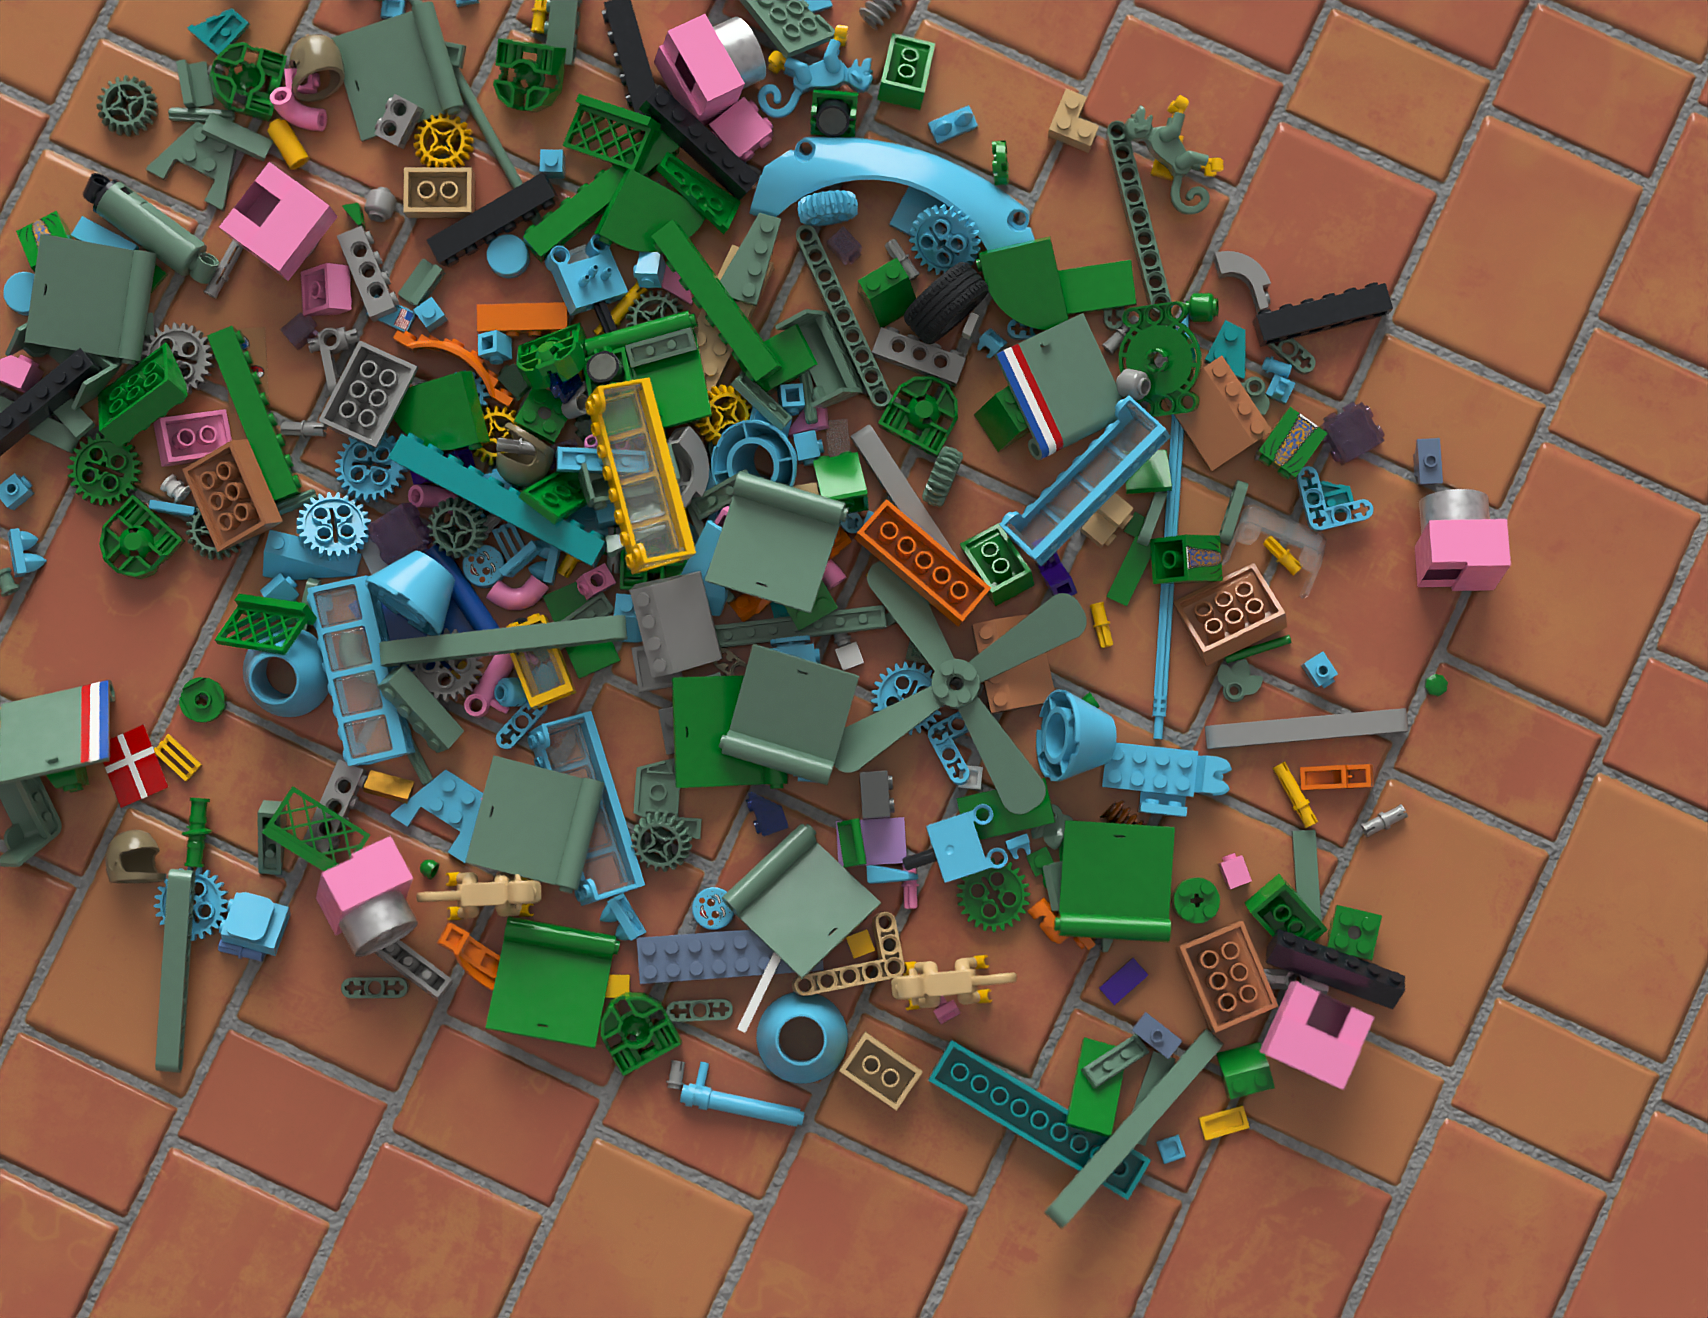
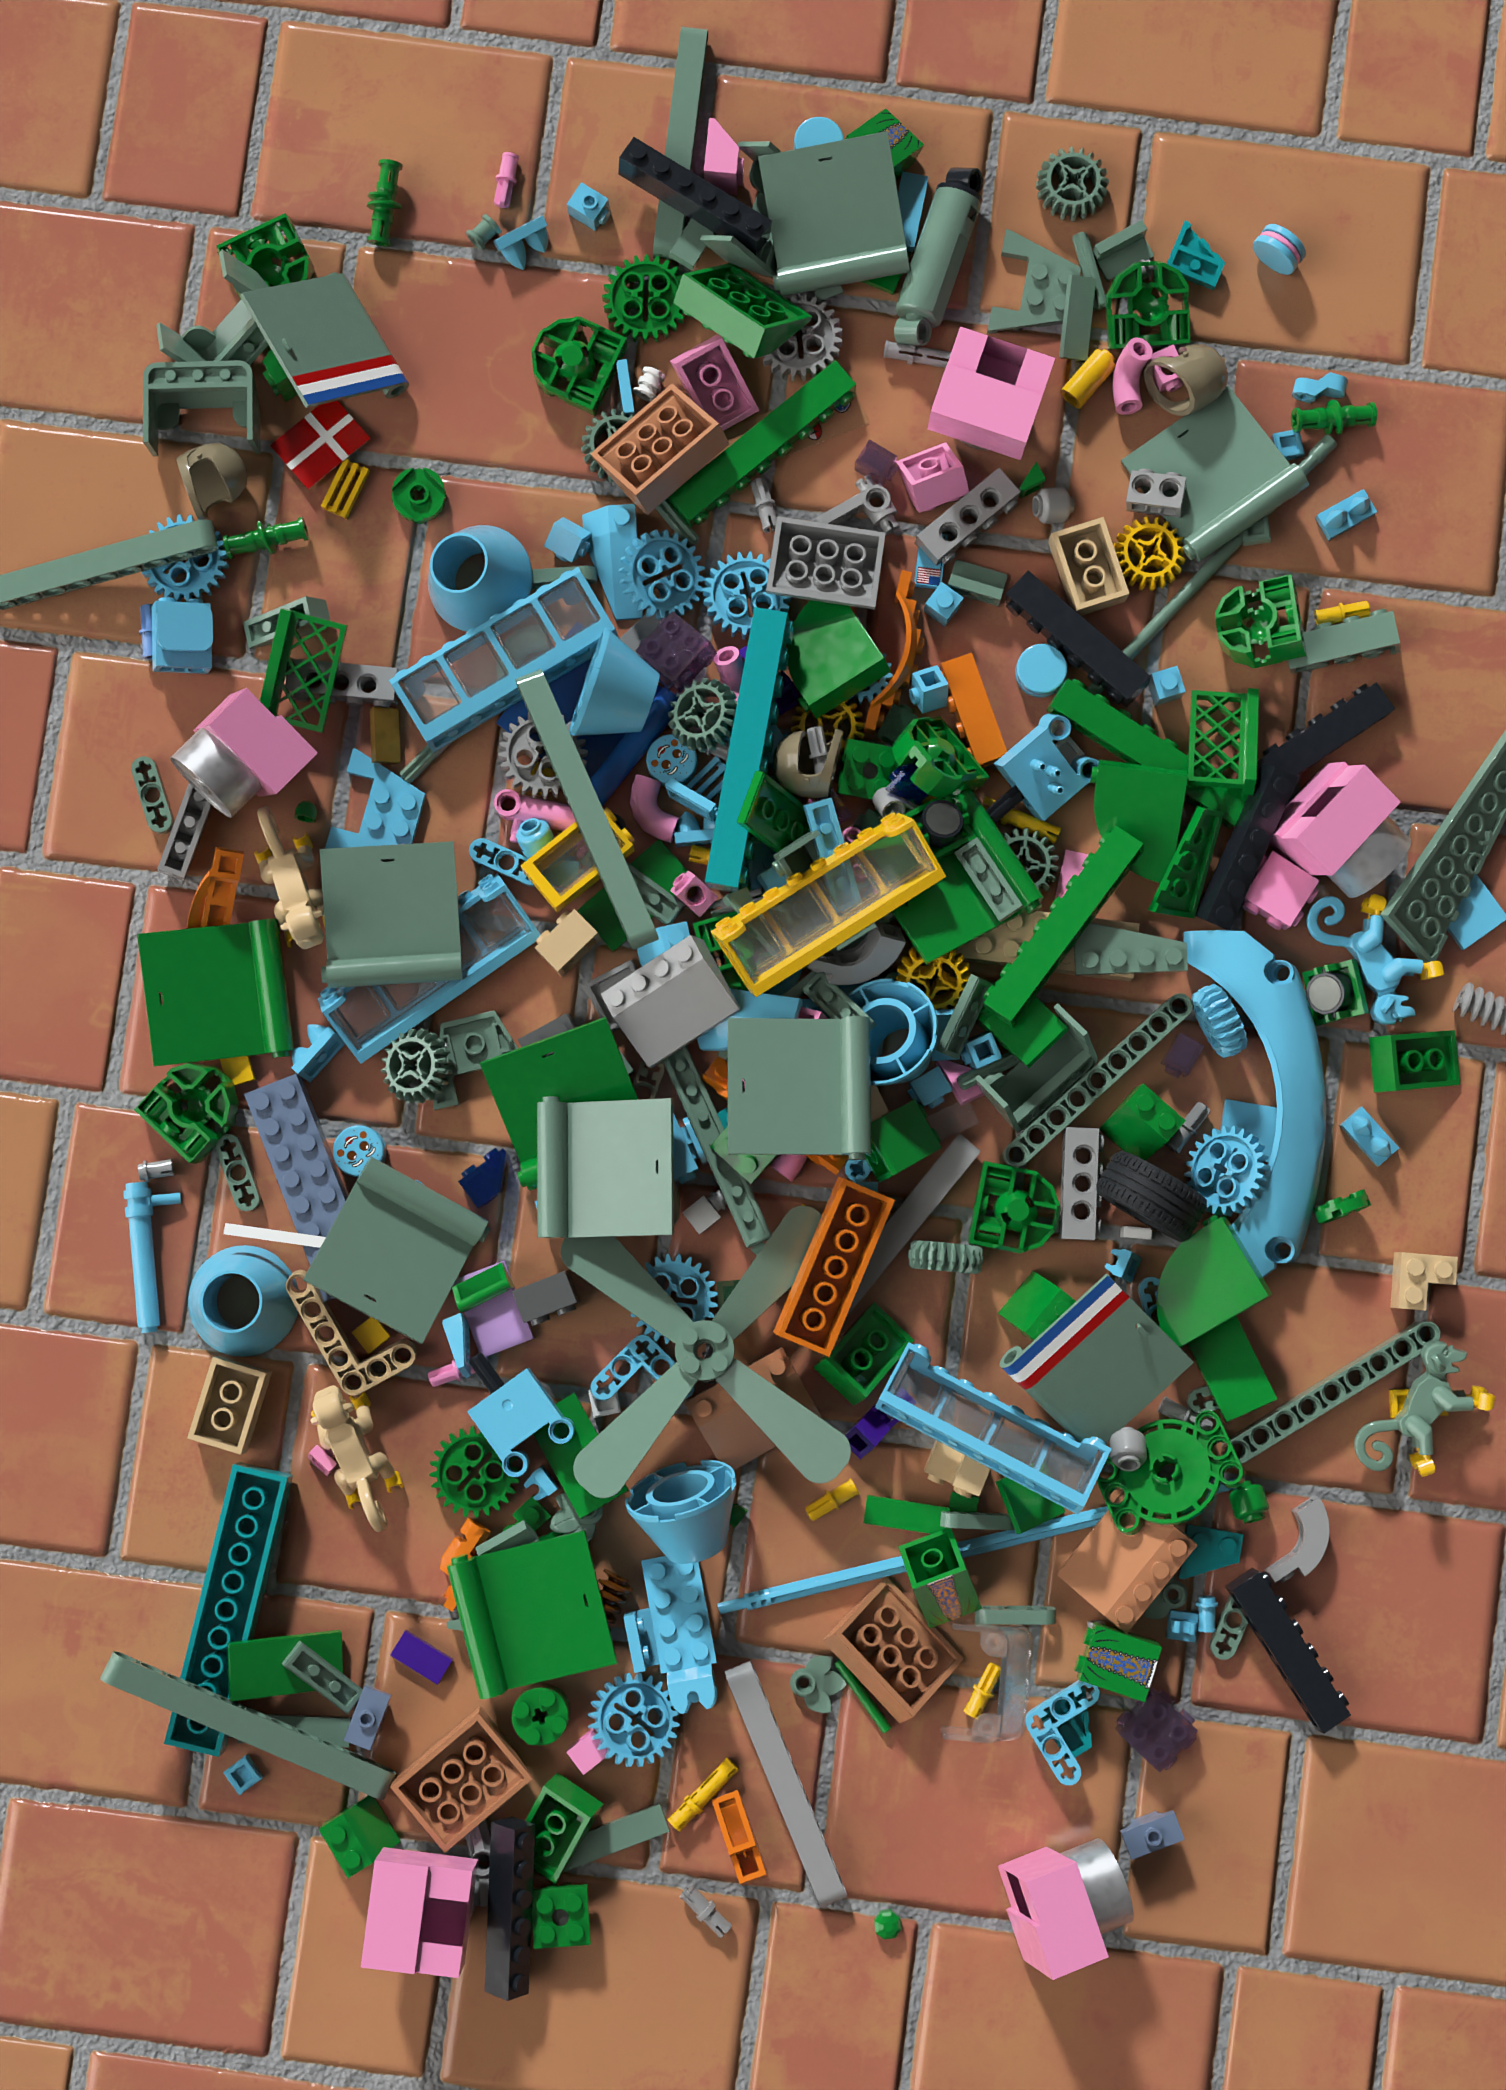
camera: 75 degrees right, 0 degrees up
green fence [215,593,317,655] -> none
sand green brick [377,664,464,753] -> none
medium azure brick [633,252,666,288] -> none
yellow tile [1198,1105,1250,1141] -> none
medium azure brick [1301,651,1338,688] -> none
none -> sand green windscreen [143,360,261,457]
none -> tan brick [535,909,601,977]
none -> medium azure gear [588,1673,680,1767]

